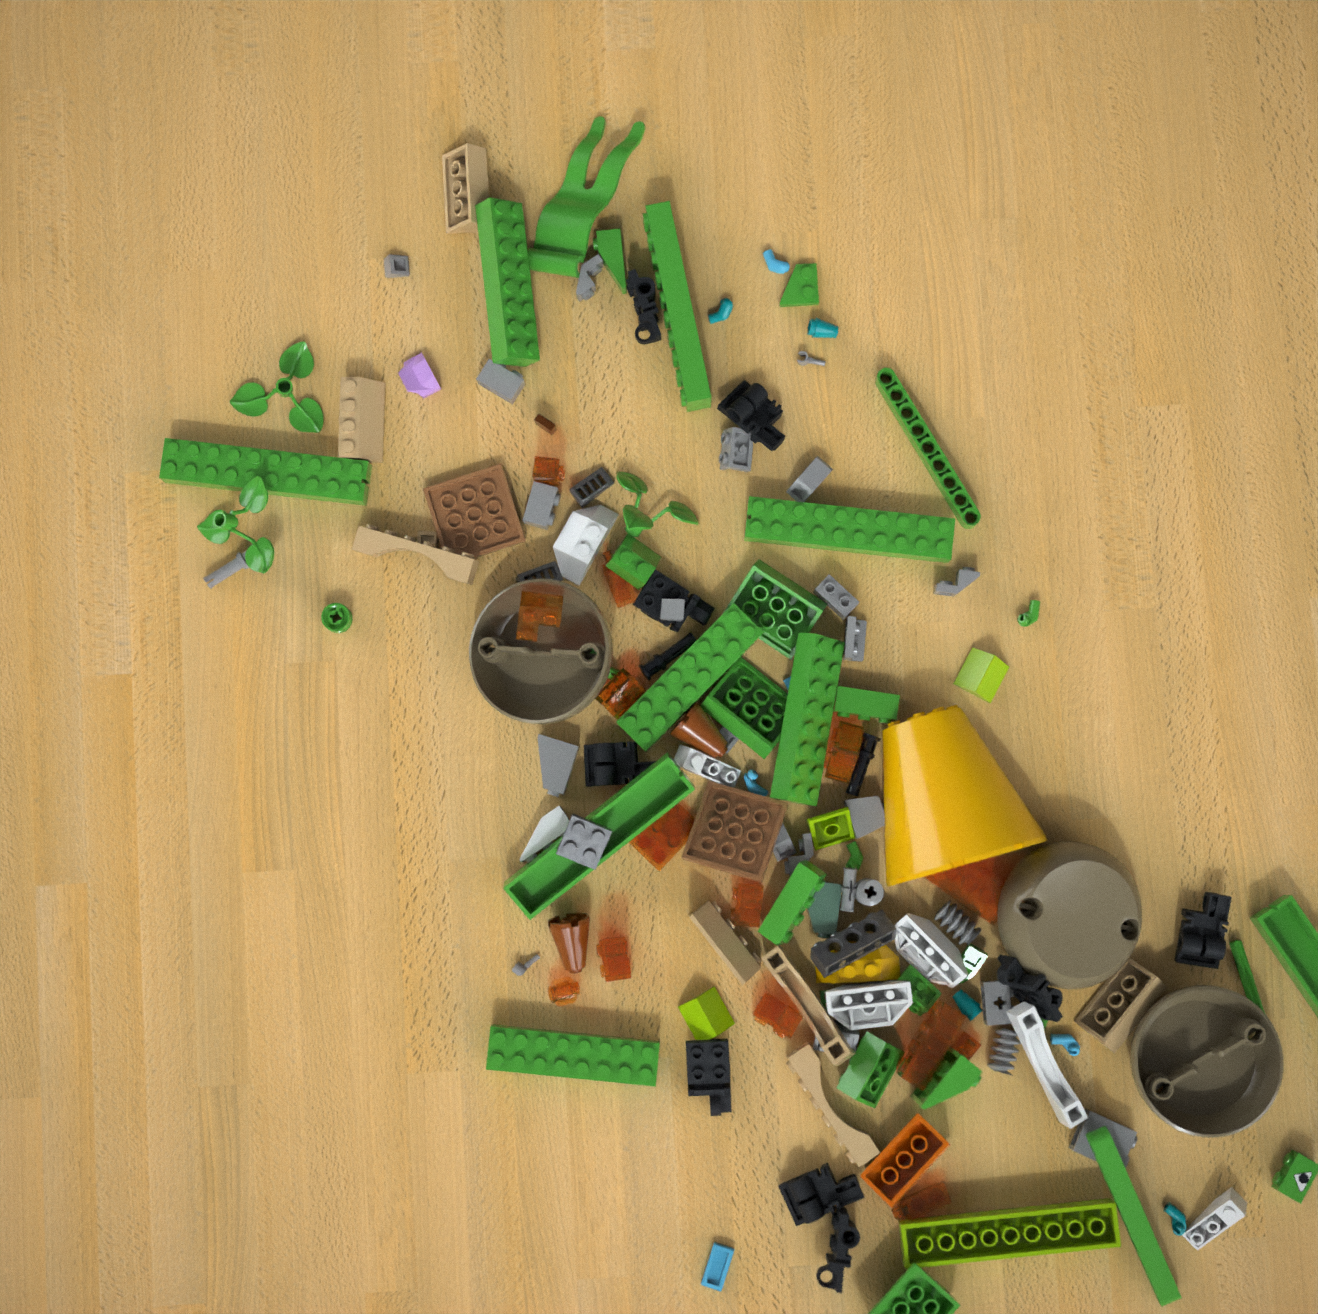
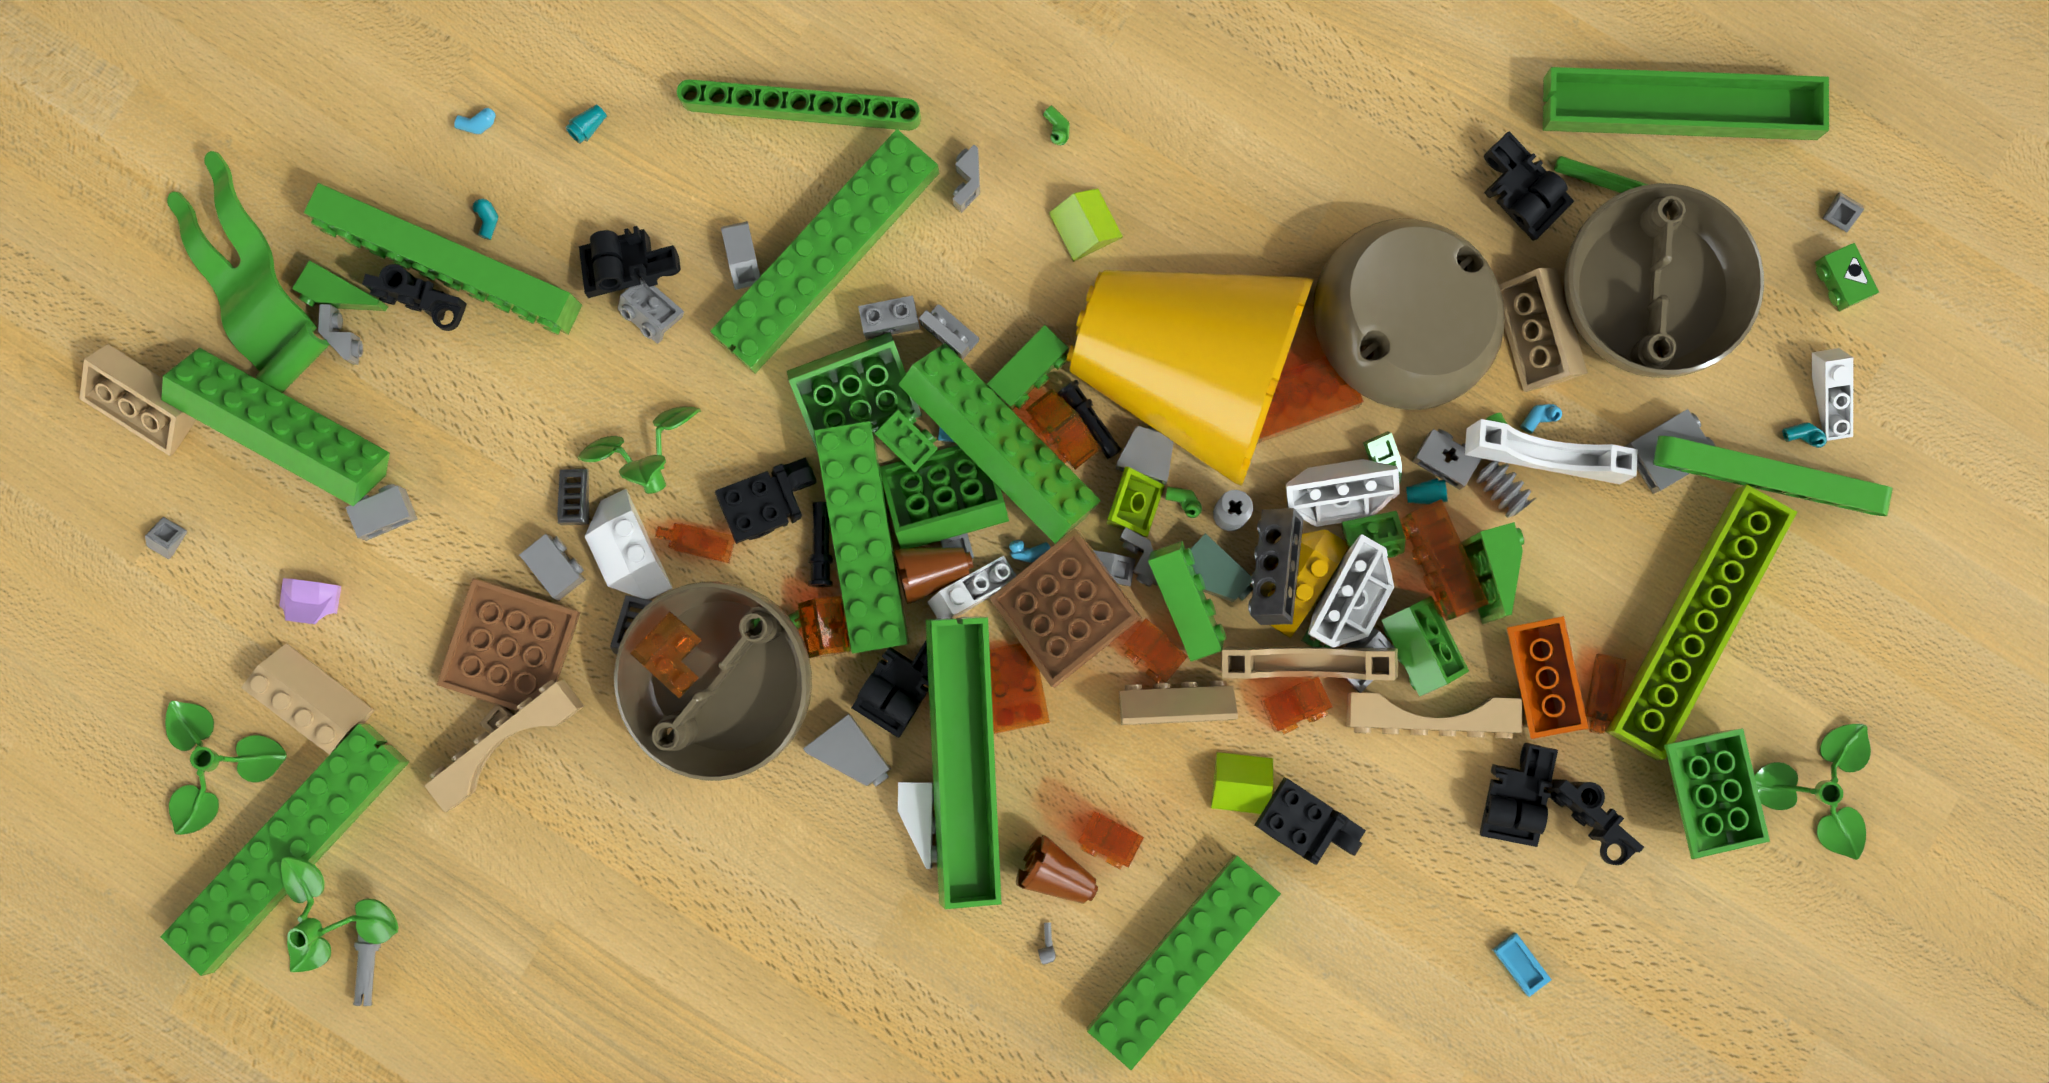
camera: 55 degrees left, 0 degrees up
bright green wheel [321,603,353,633] -> none
clear orange brick [532,456,565,487] -> none
reddish brown tile [534,414,556,435] -> none
clear orange head [548,976,580,1007] -> none
flat silver plate [556,814,612,870] -> none
bright green slope [605,534,661,590] -> none
light grey slope [660,599,685,622] -> none
bright green wing [780,263,819,307] -> none
light grey hand [797,351,826,366] -> none
light grey pin [840,868,858,912] -> none
light grey piece [934,900,982,945] -> none
clear orange tile [951,1031,981,1060] -> none
black plate [997,954,1063,1022] -> none
none -> bright green bracket [874,408,938,472]

